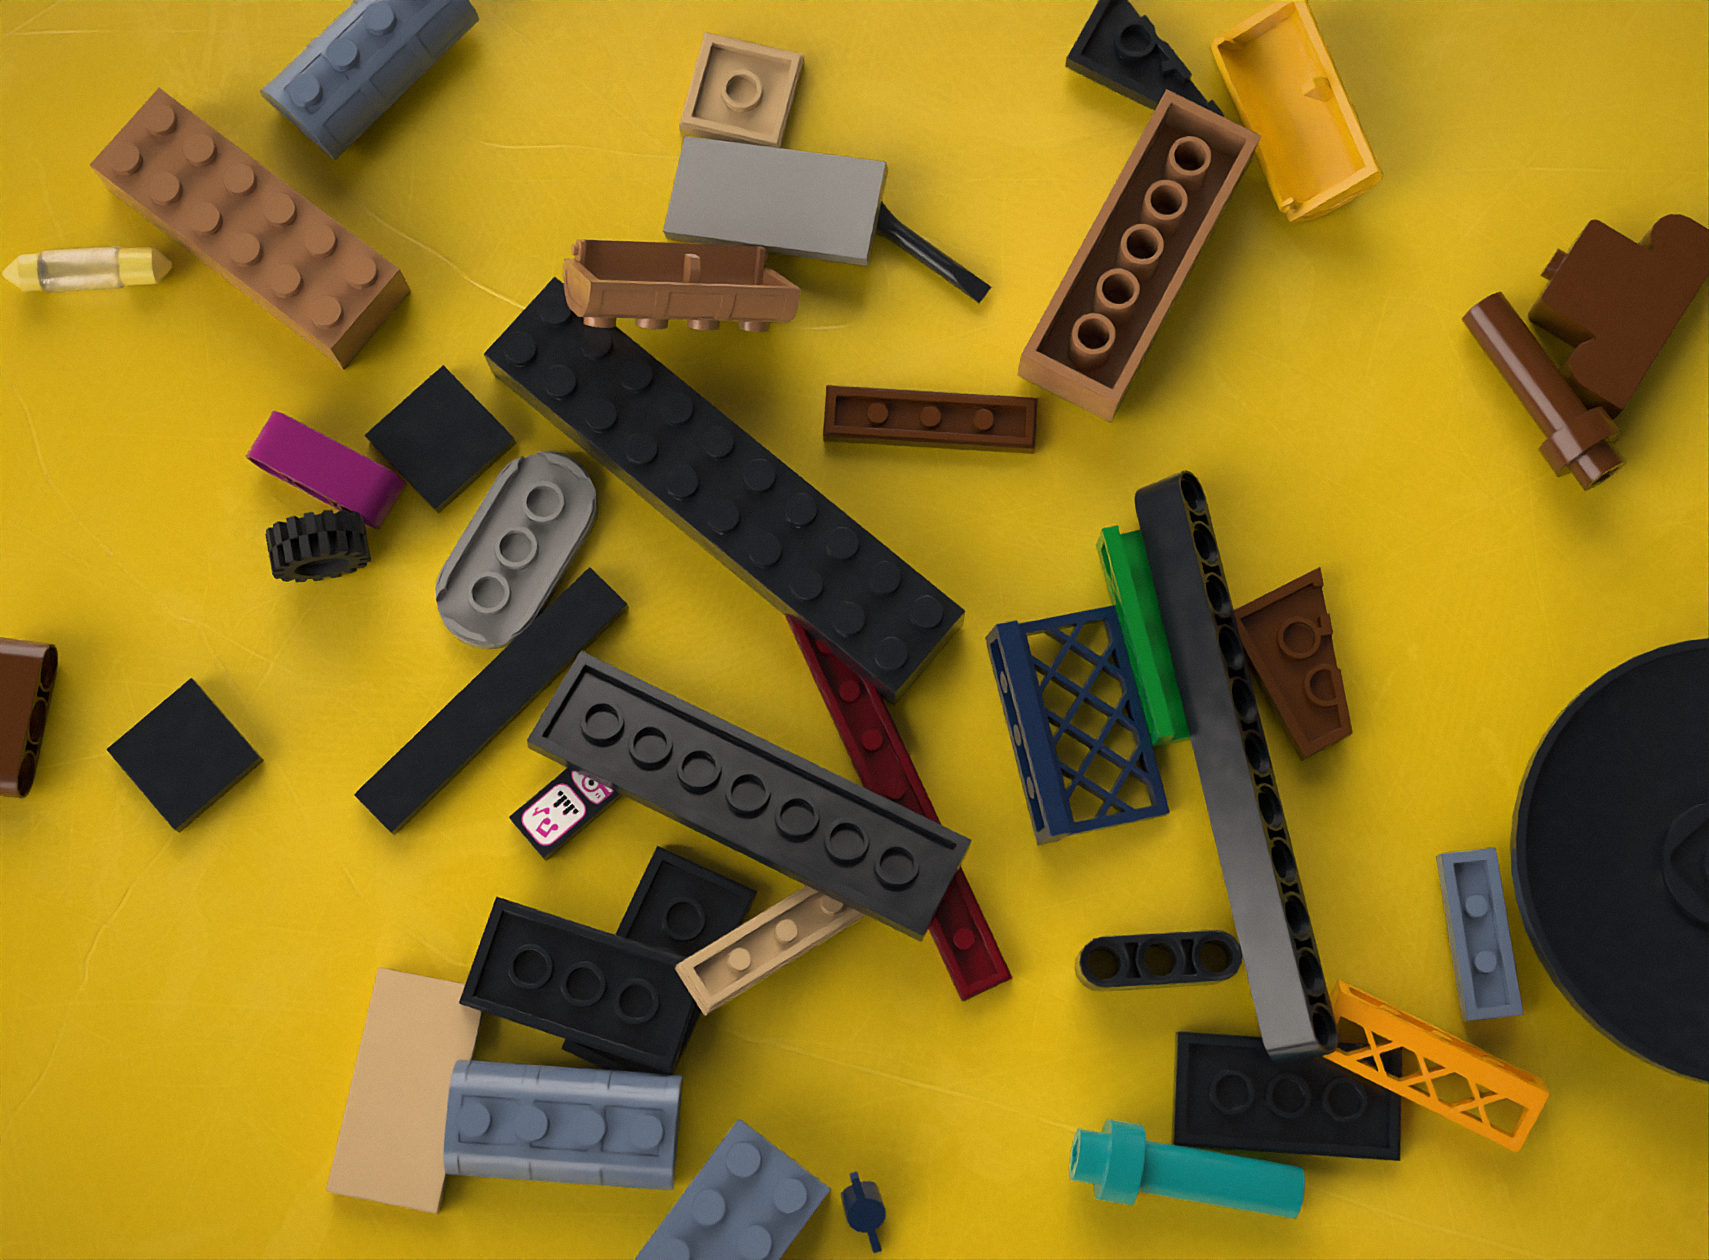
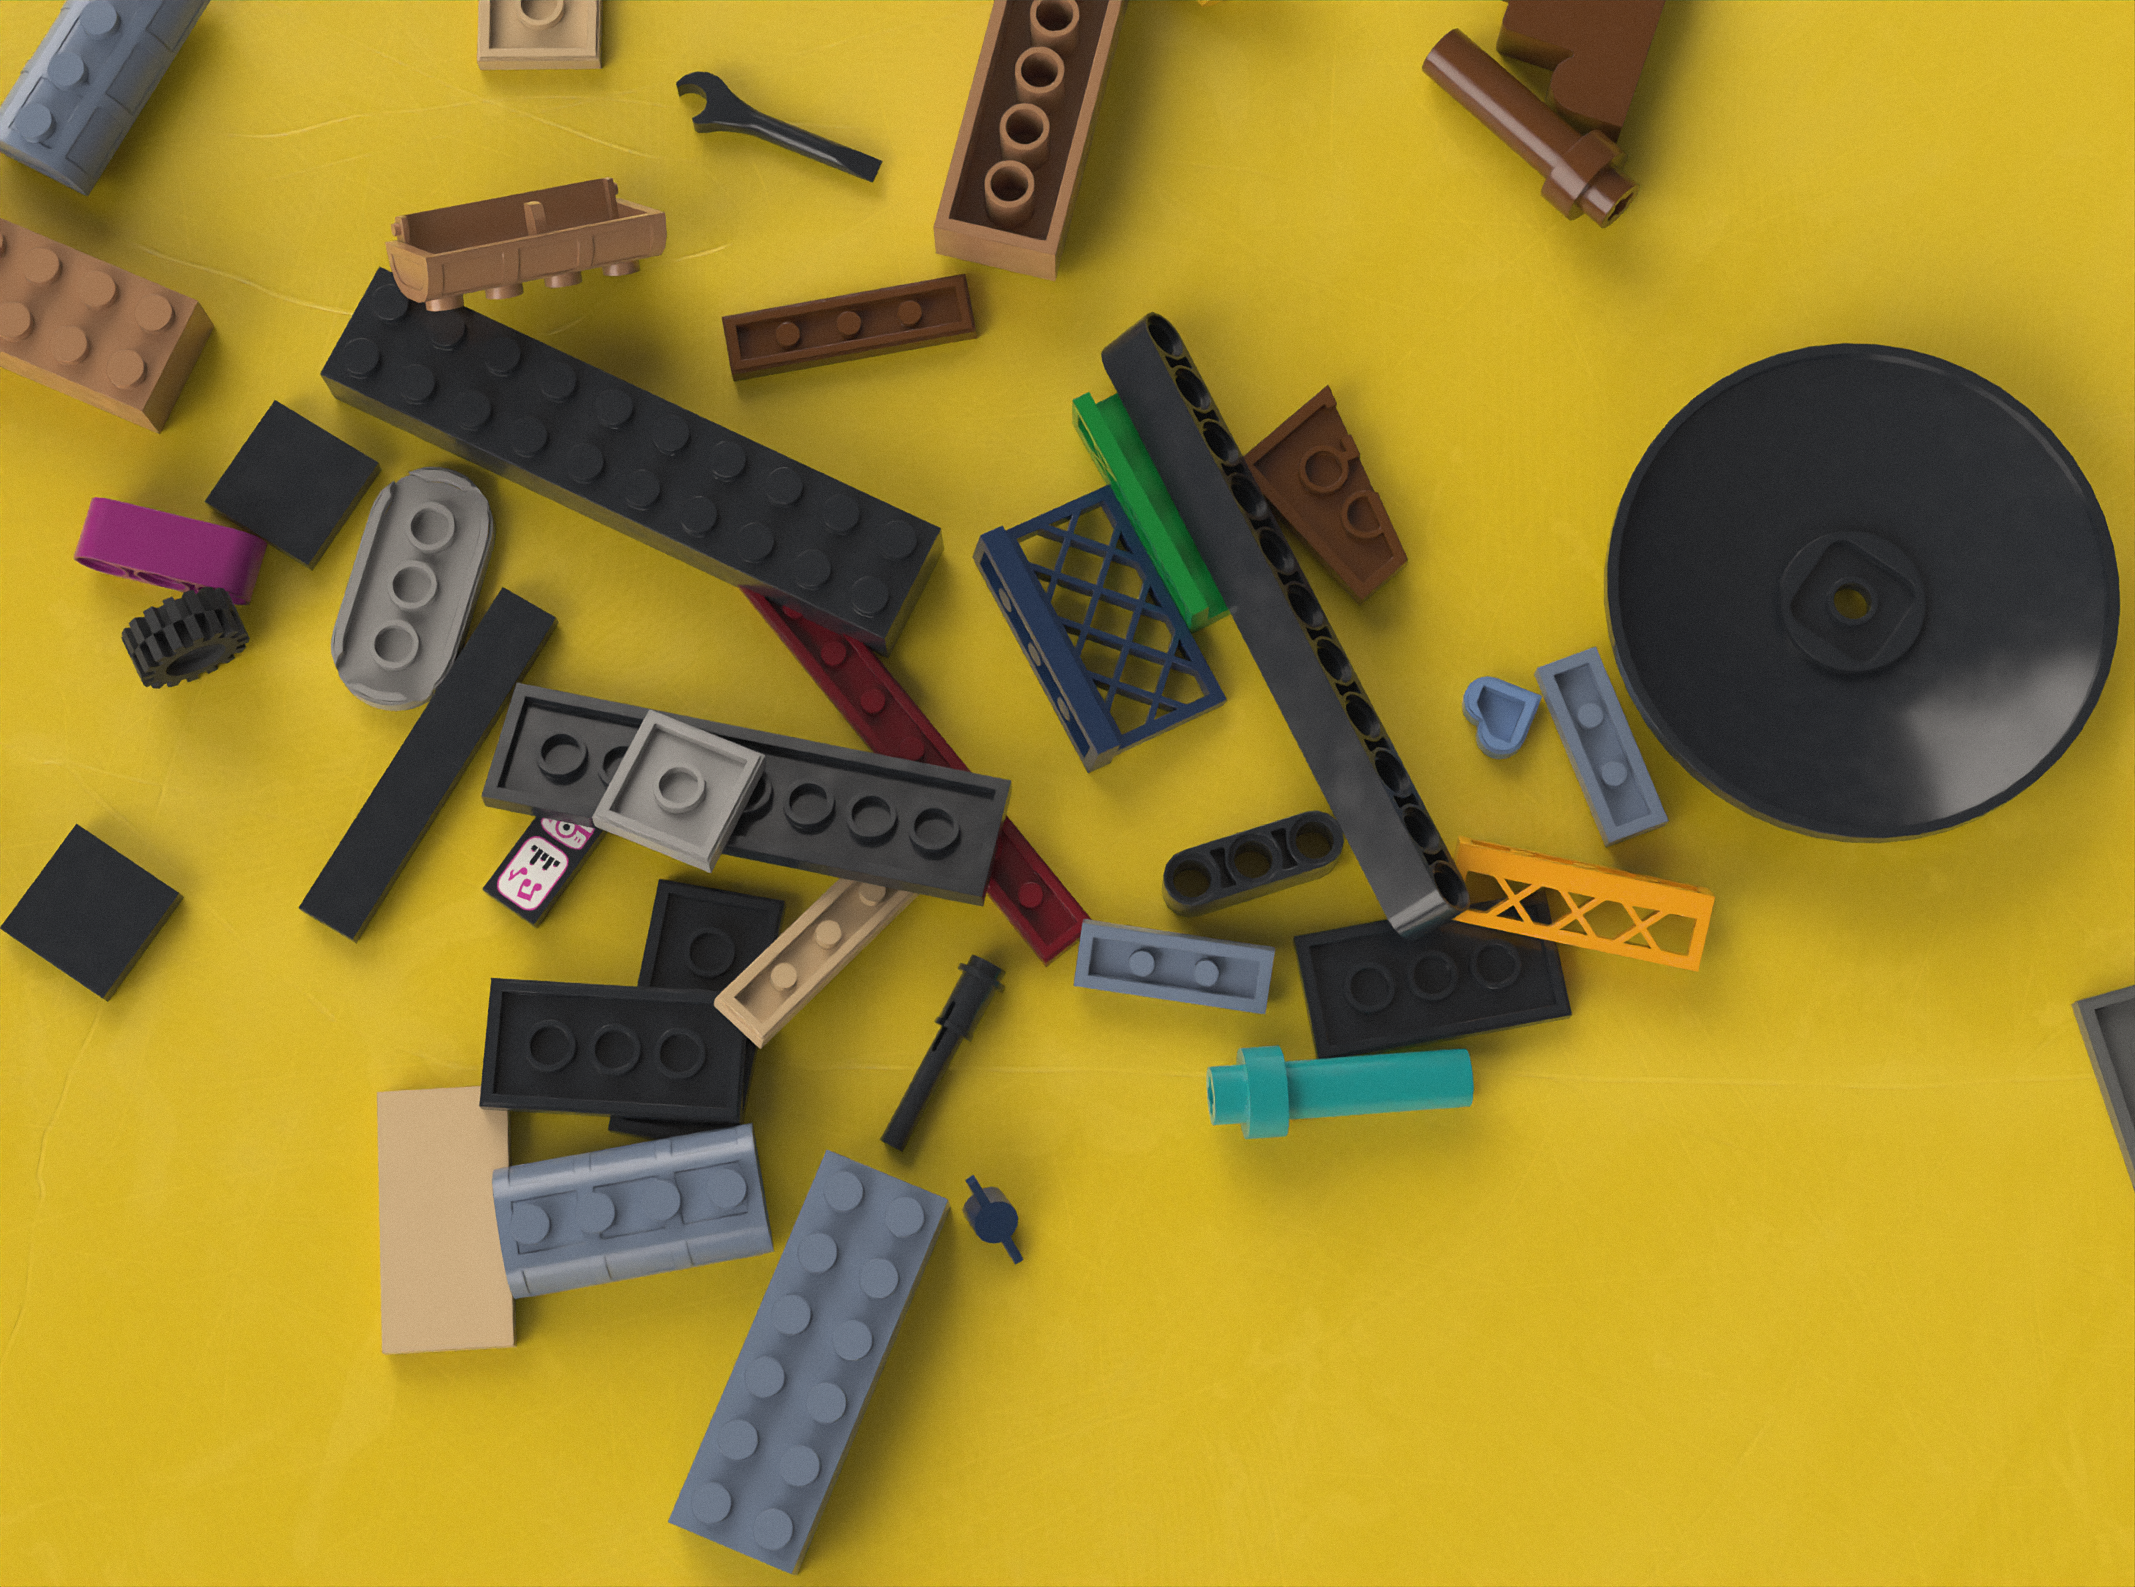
camera: 15 degrees left, 0 degrees up
light grey tile [663,136,888,266] -> none
none -> light grey tile [592,709,767,873]
none -> black pin [880,954,1006,1152]
none -> sand blue plate [1073,919,1275,1014]
none -> medium blue tile [1461,676,1542,760]

